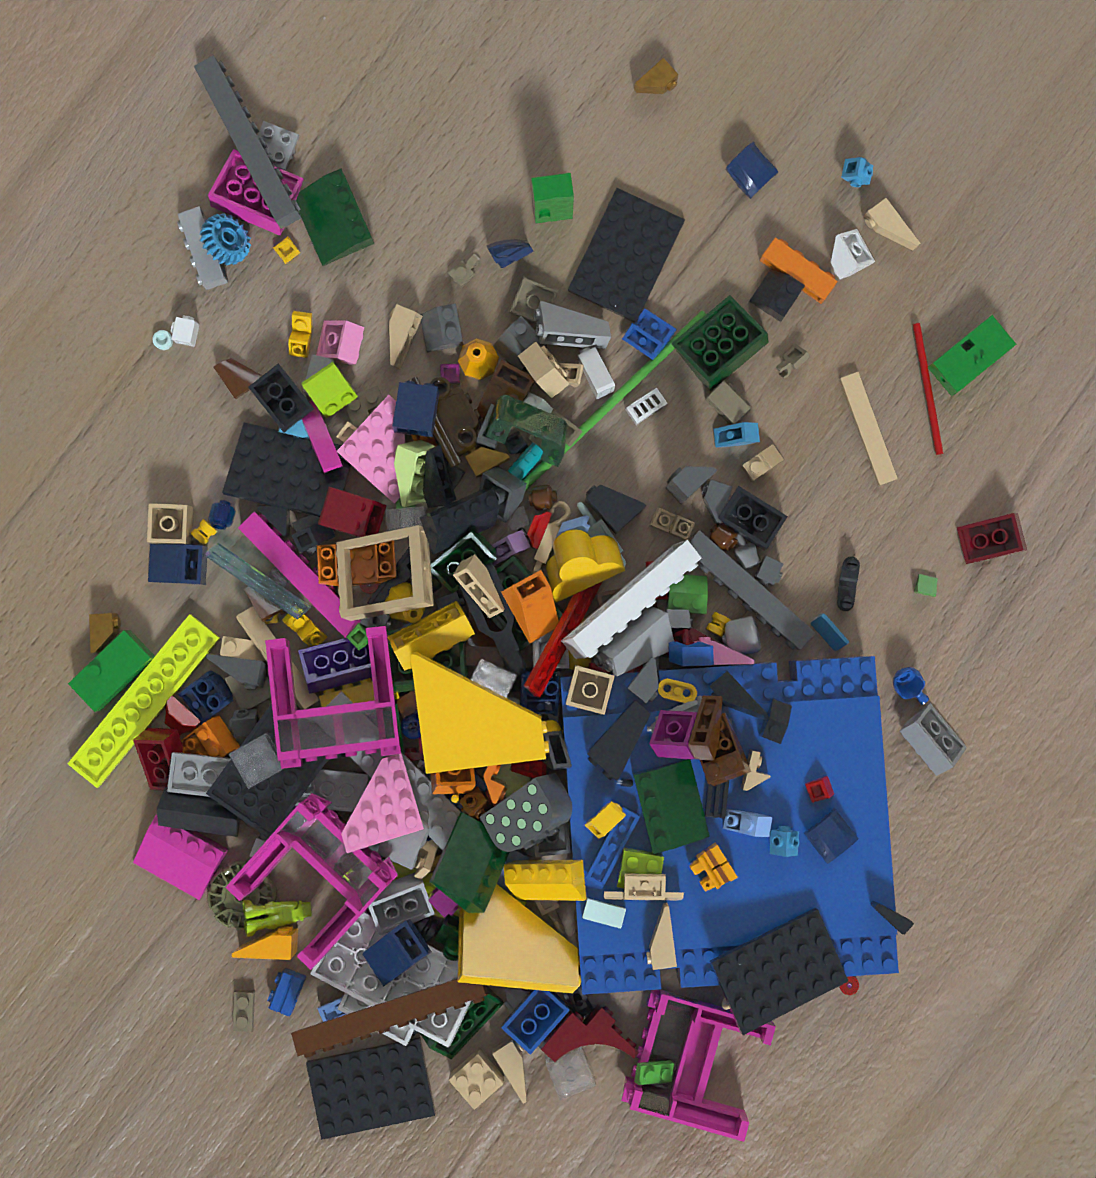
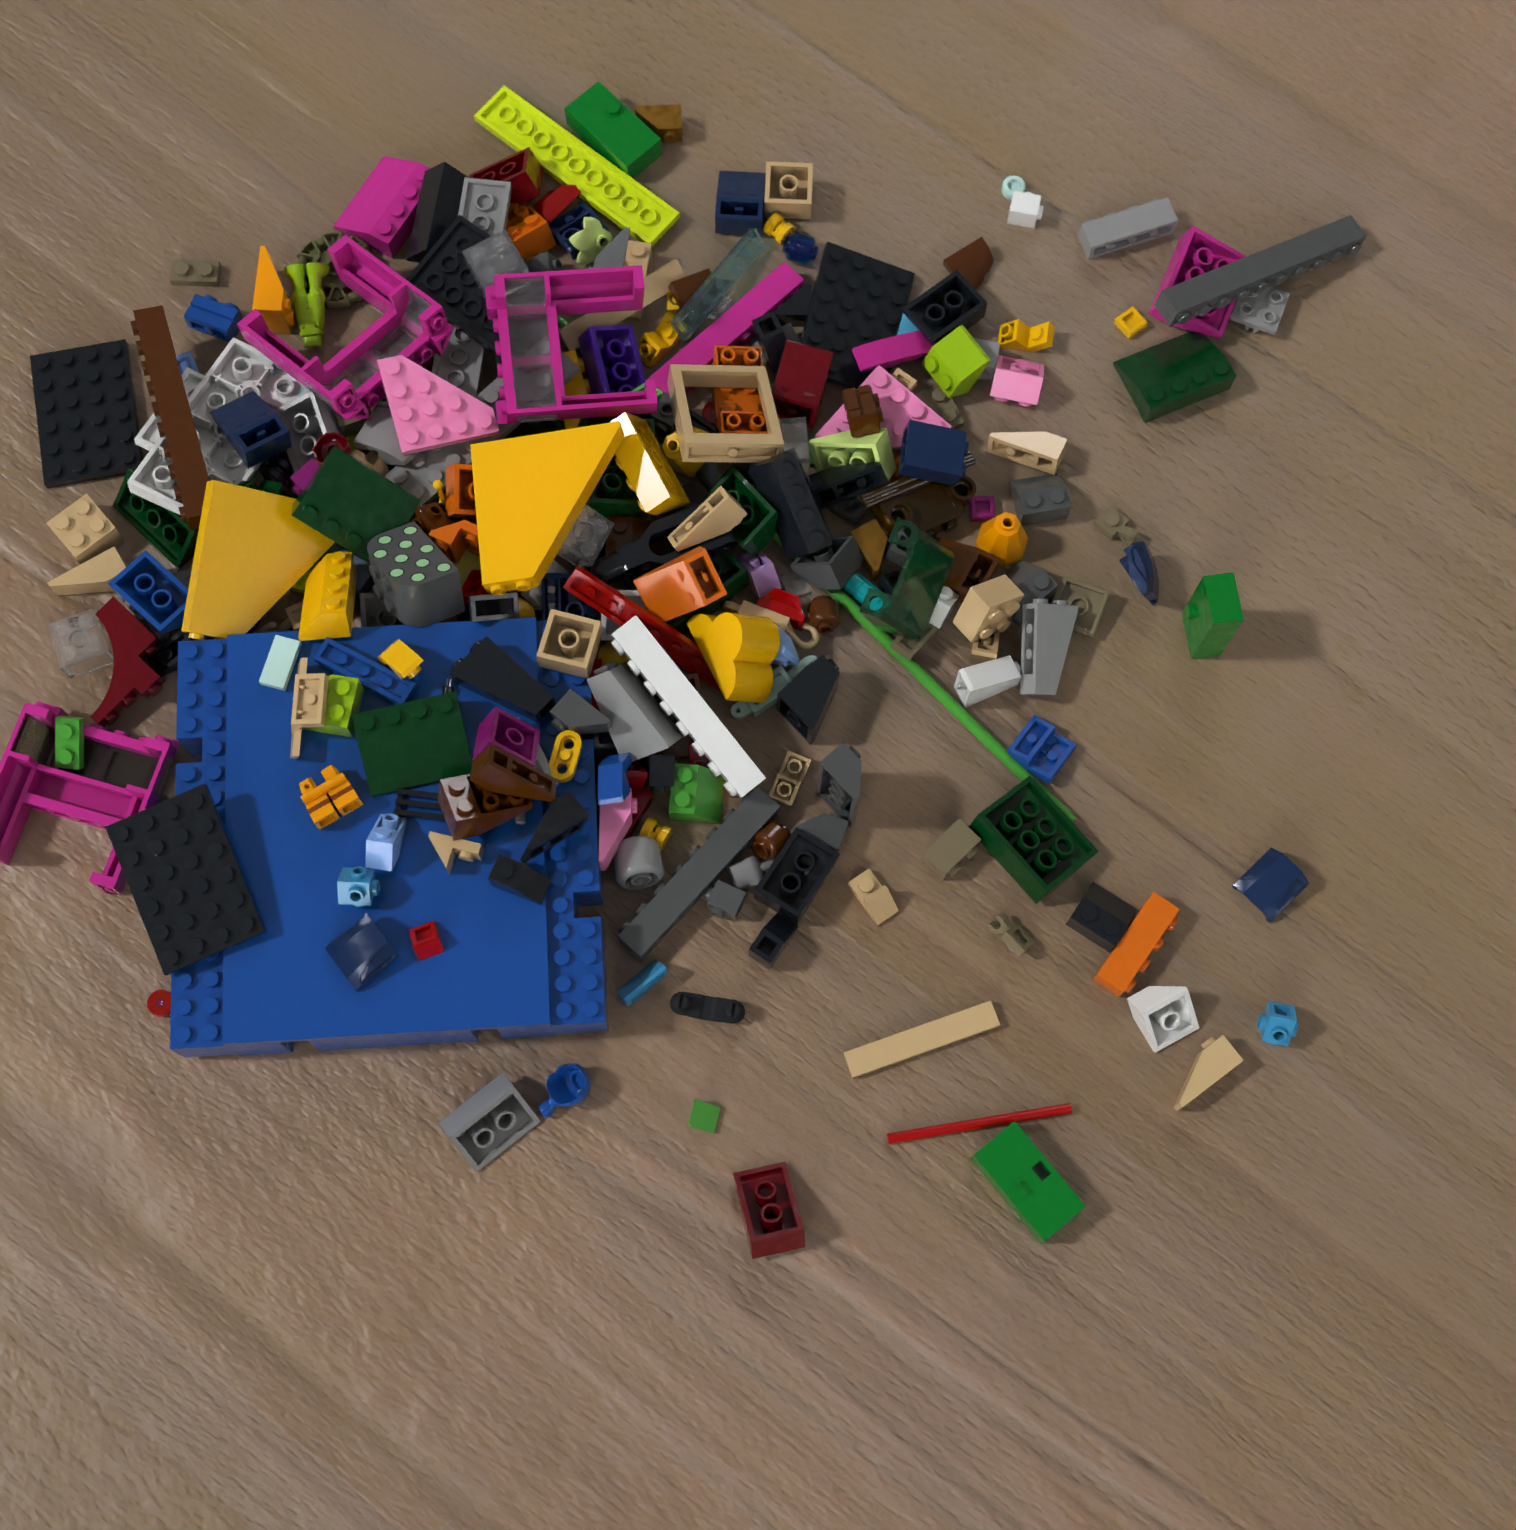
camera: 85 degrees right, 15 degrees down
dark azure gear [199,213,251,266] -> none
black plate [568,188,685,323] -> none
white slope [625,388,667,425] -> none
pearl gold slope [634,58,679,94] -> none
tan slope [646,903,677,970] -> none
dark azure slope [714,422,760,448] -> none
black slope [870,901,914,935] -> none
none -> dark red hair [312,432,351,465]
none -> yellowish green plate [569,217,613,264]
none -> black slope [748,912,799,969]
none -> reddish brown brick [842,385,884,438]

